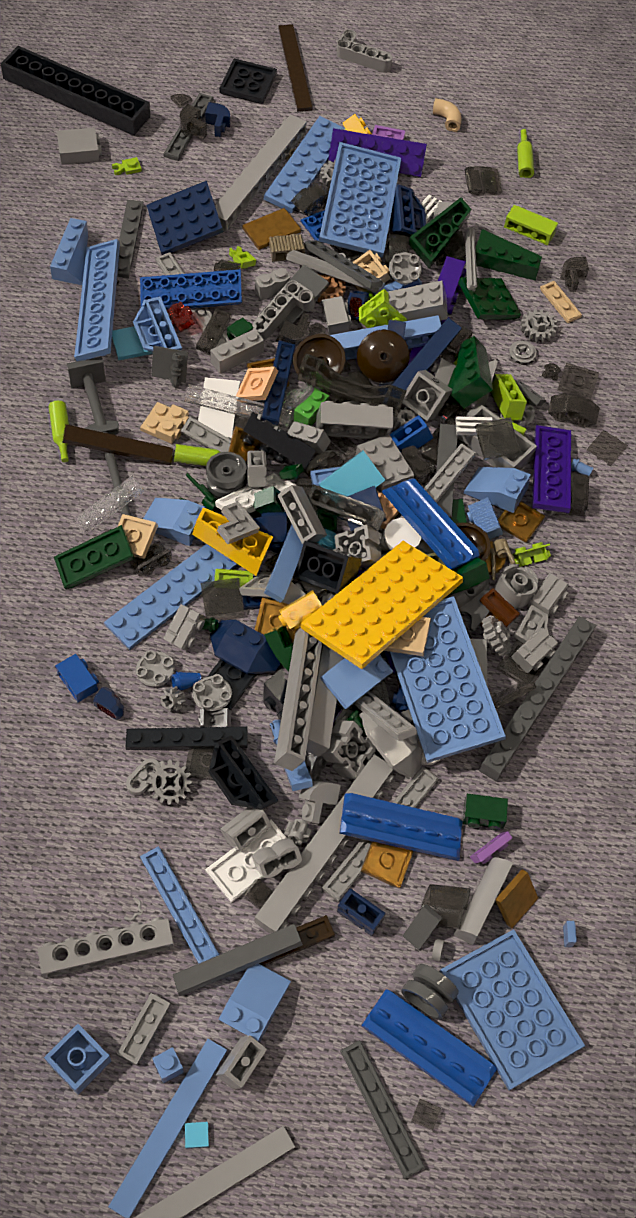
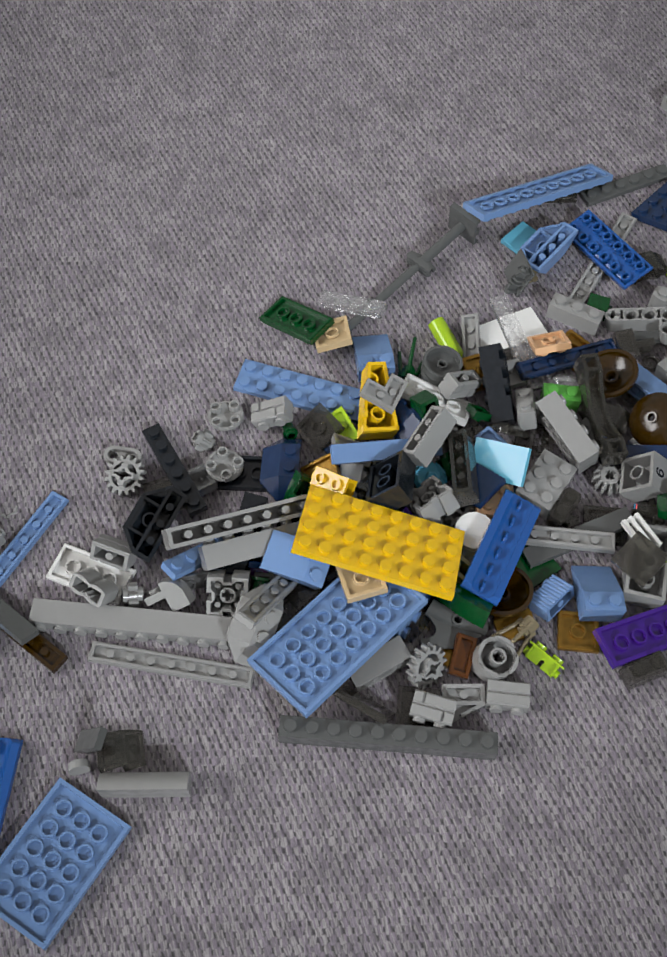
camera: 65 degrees right, 0 degrees up
lime piece [48,400,69,463] -> none
medium blue wedge [50,218,88,285] -> none
blue brick [55,654,99,702] -> none
dark brown tile [62,424,173,465] -> none
dark blue rock [93,687,124,720] -> none
clear smoke bracket [128,541,172,578] -> none
tan plate [140,402,189,444] -> none
clear red brick [167,302,195,332] -> none
blue cone [171,672,202,691] -> none
clear smoke tile [196,308,232,354] -> none
clear smoke plate [243,879,273,909] -> none
dark blue brick [337,888,386,936] -> none
blue plate [339,793,463,861] -> none
pearl gold tile [361,841,413,888] -> none
blue brick [389,415,433,457] -> none
dark grey wheel [401,964,459,1020] -> none
dark green brick [462,793,508,831] -> none
medium lavender plate [470,831,512,864] -> none
pearl gold tile [495,869,538,928] -> none
medium blue tile [563,921,577,947] -> none

